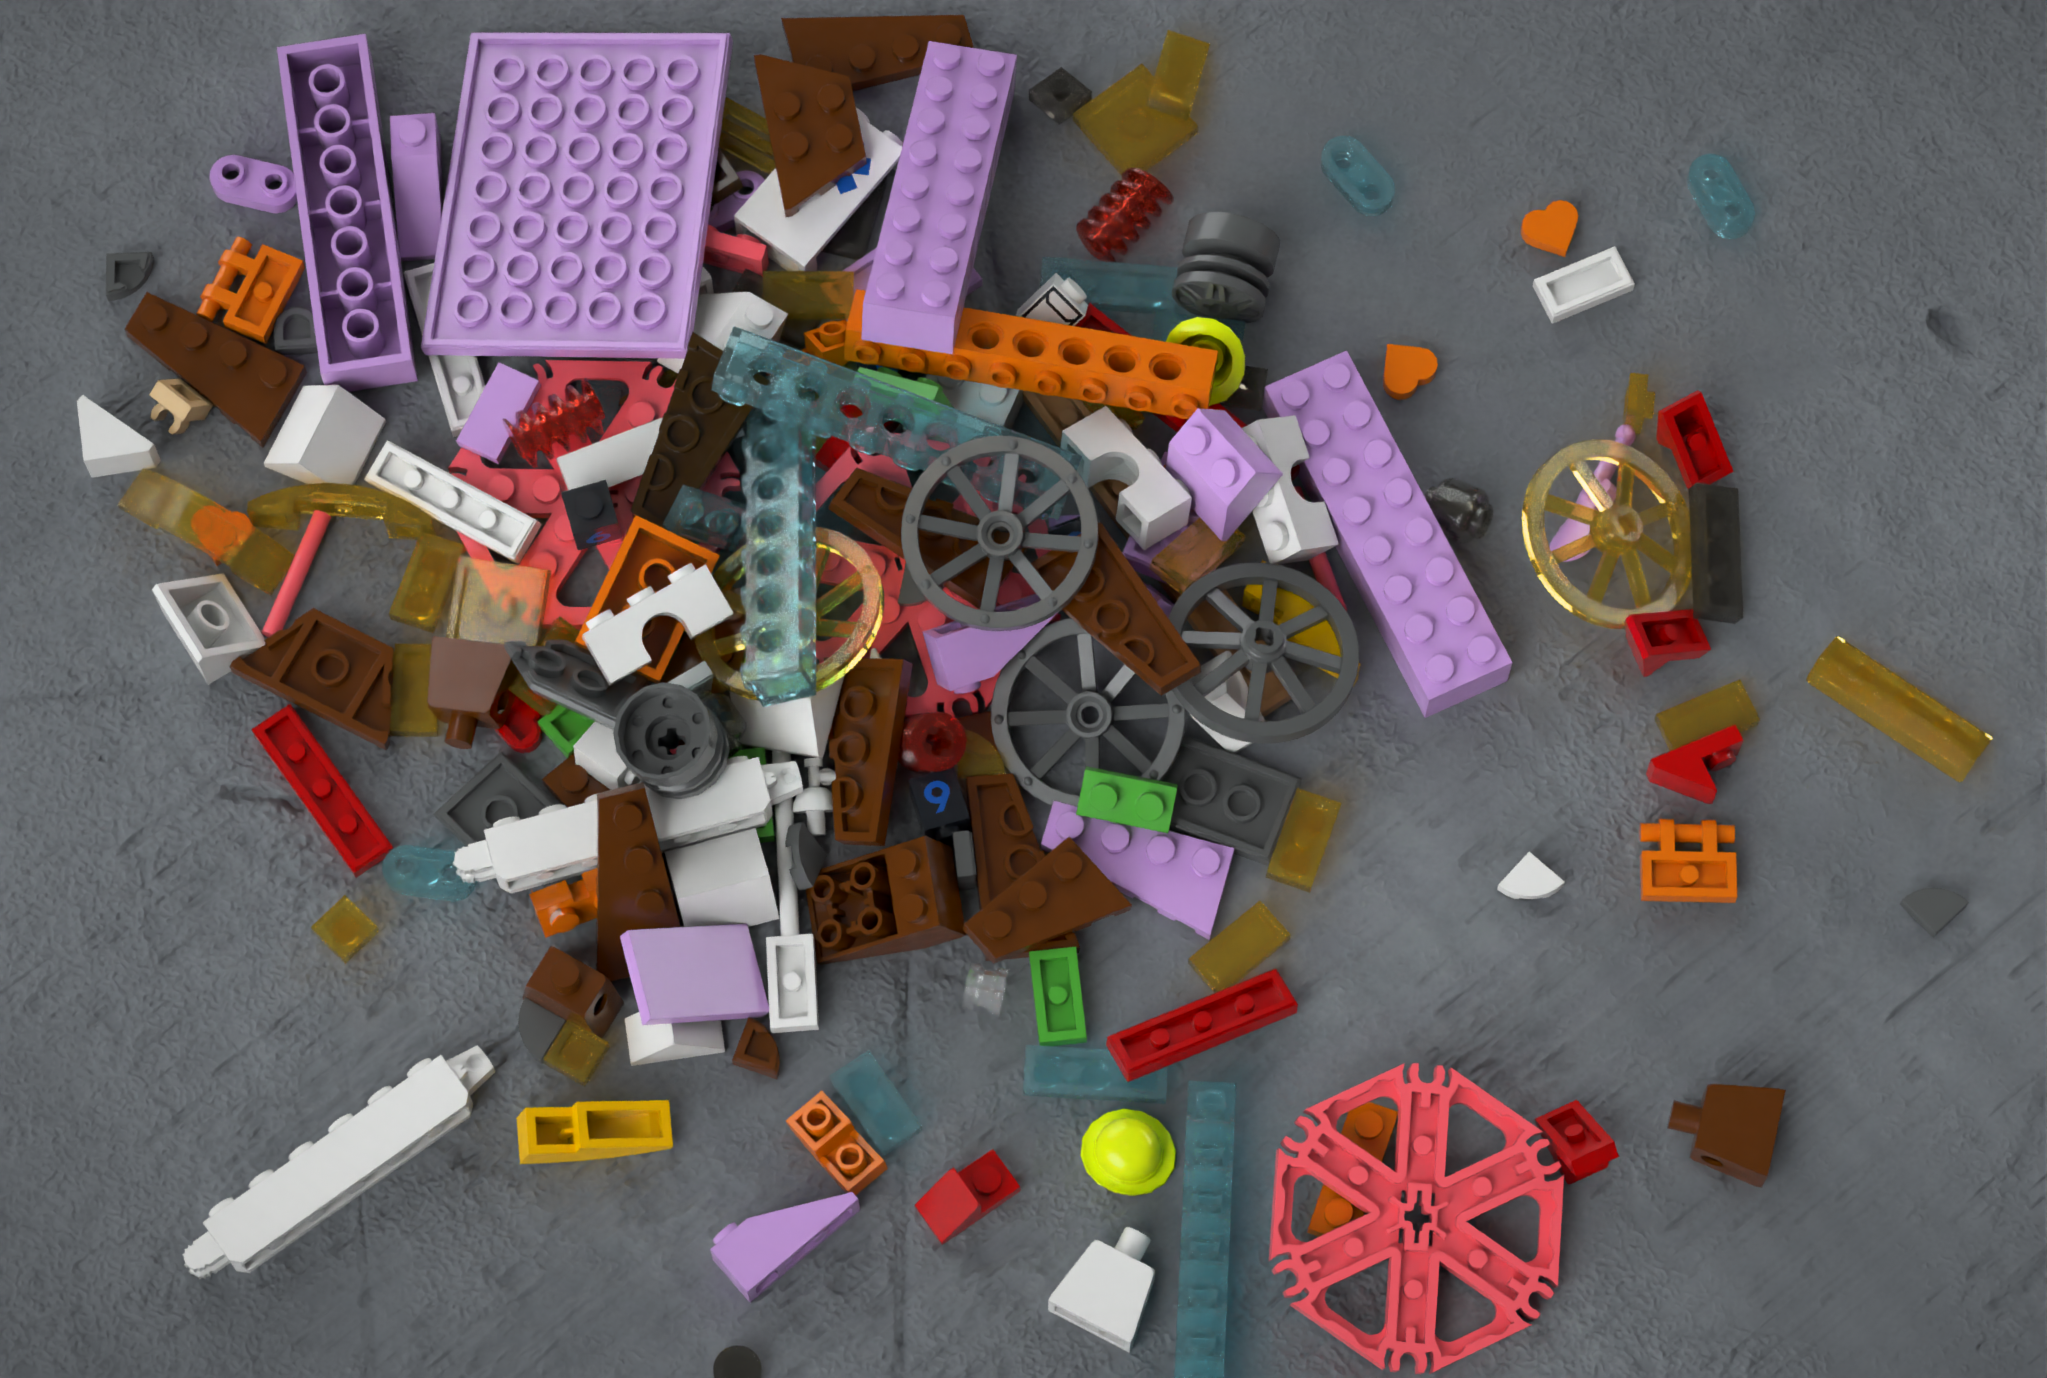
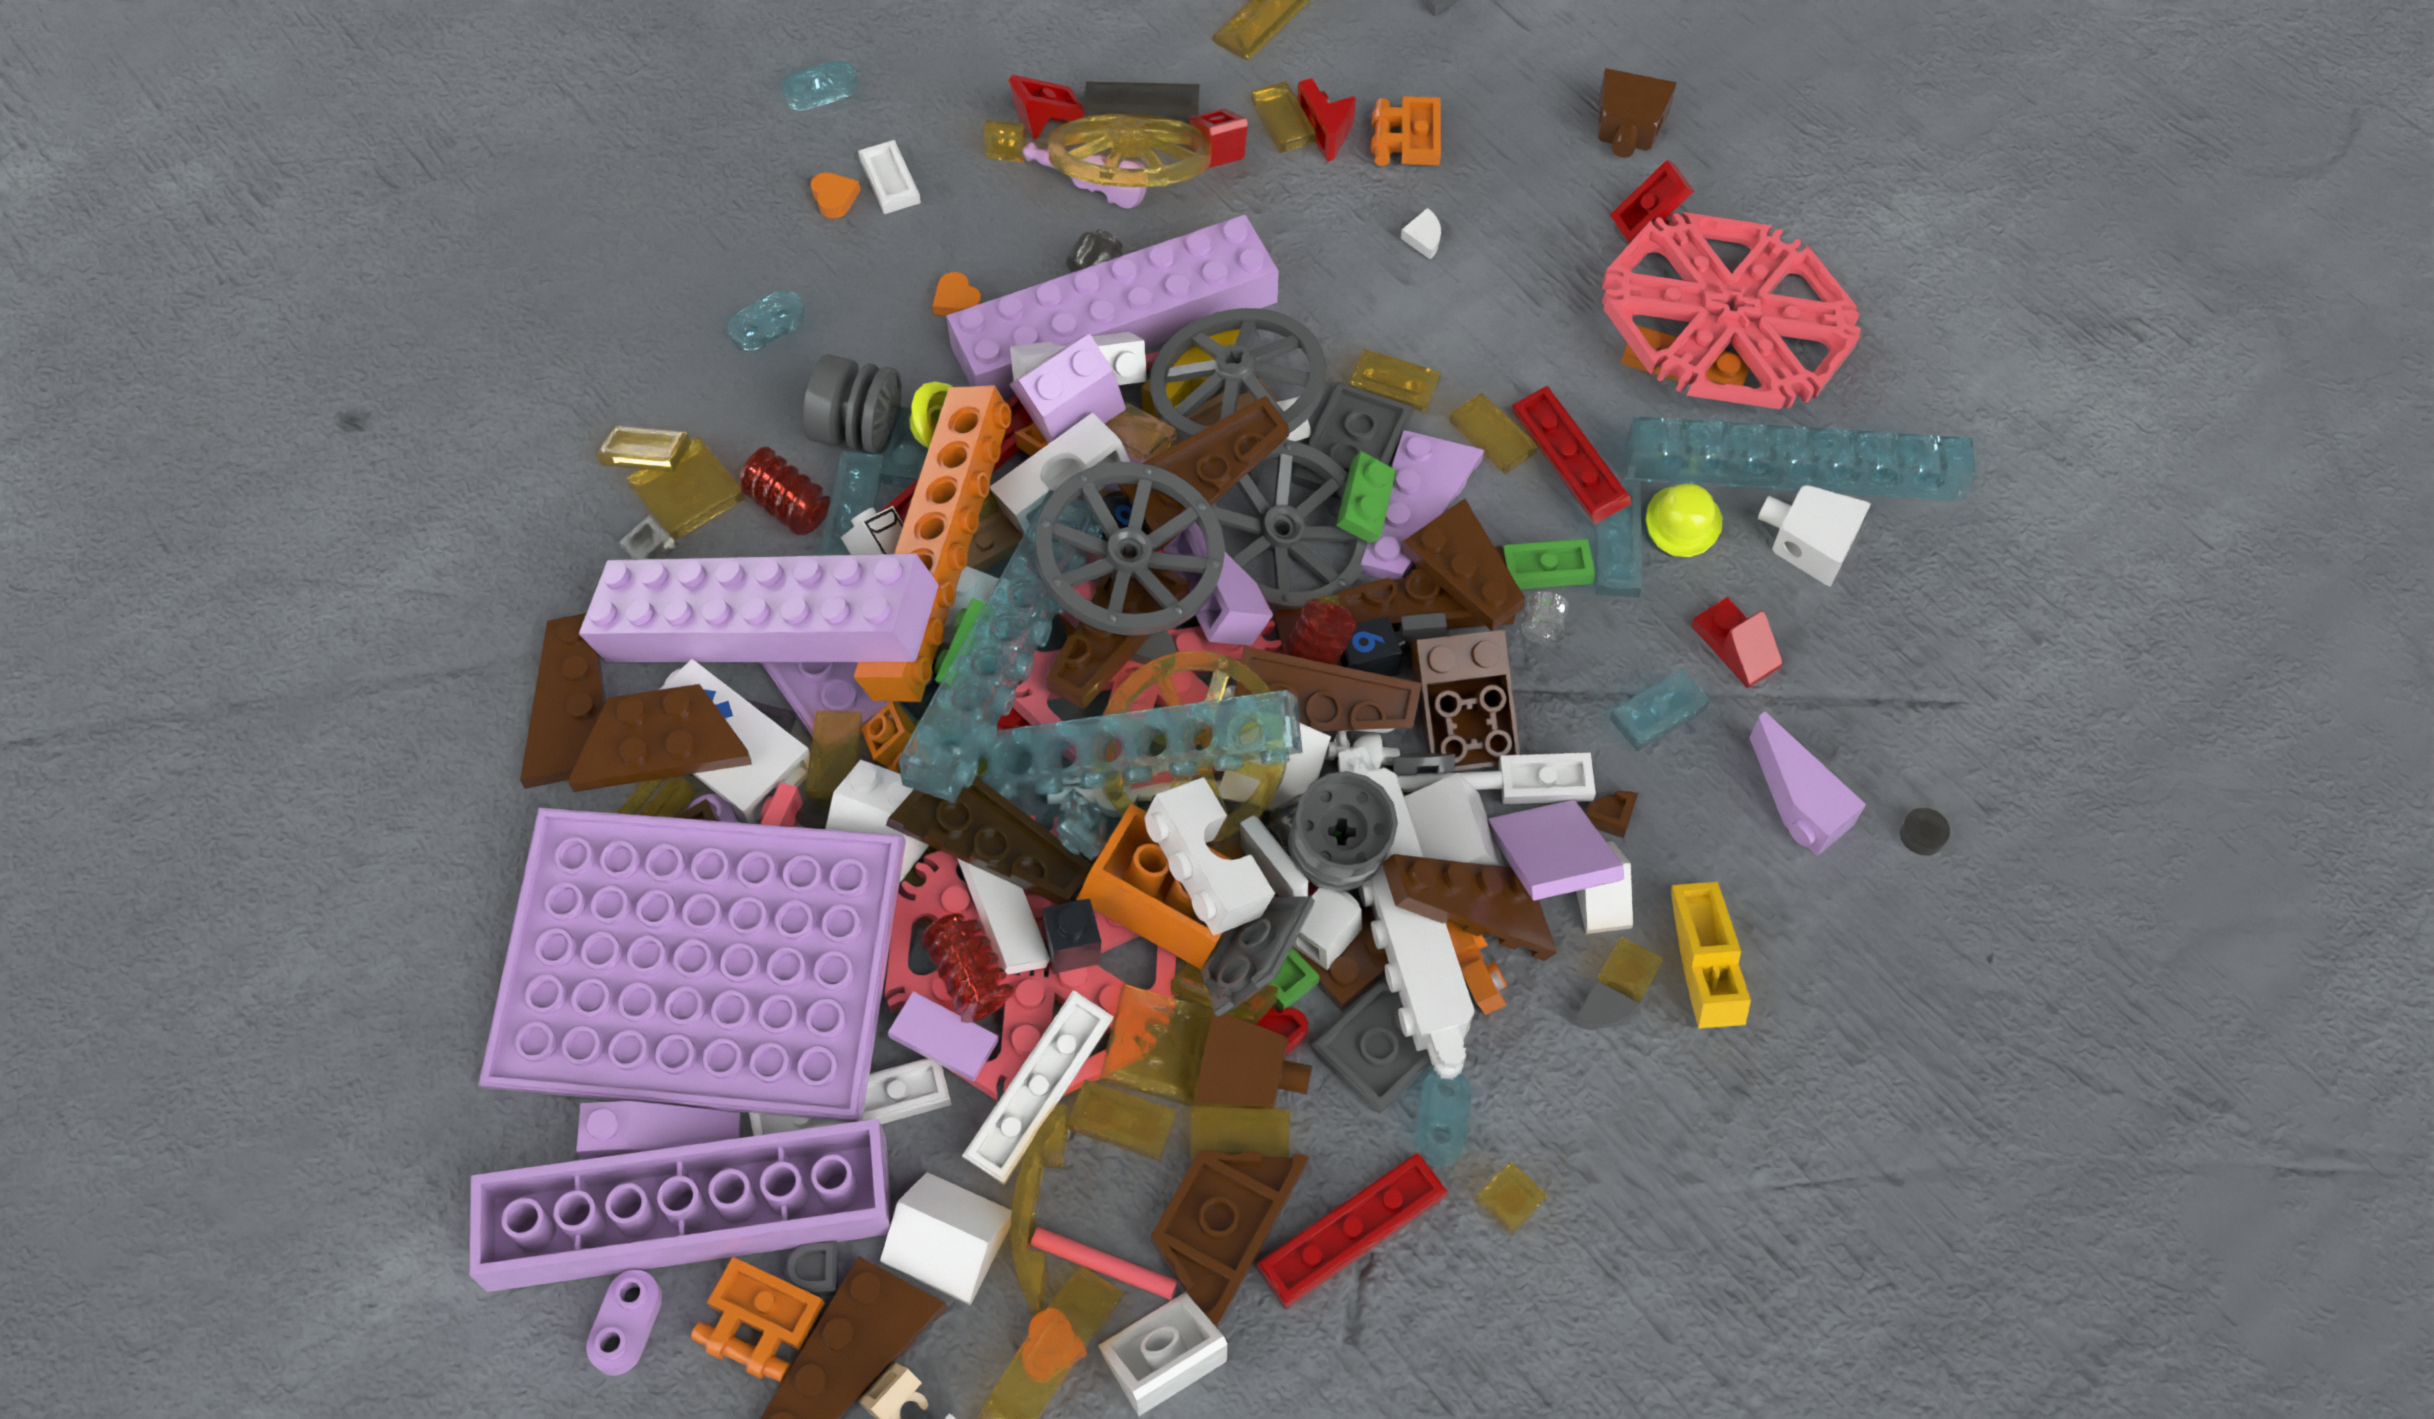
camera: 90 degrees left, 10 degrees down
white hinge [182,1045,495,1279] -> none
reddish brown torso [523,946,624,1043] -> none
orange slope [785,1090,888,1196] -> none

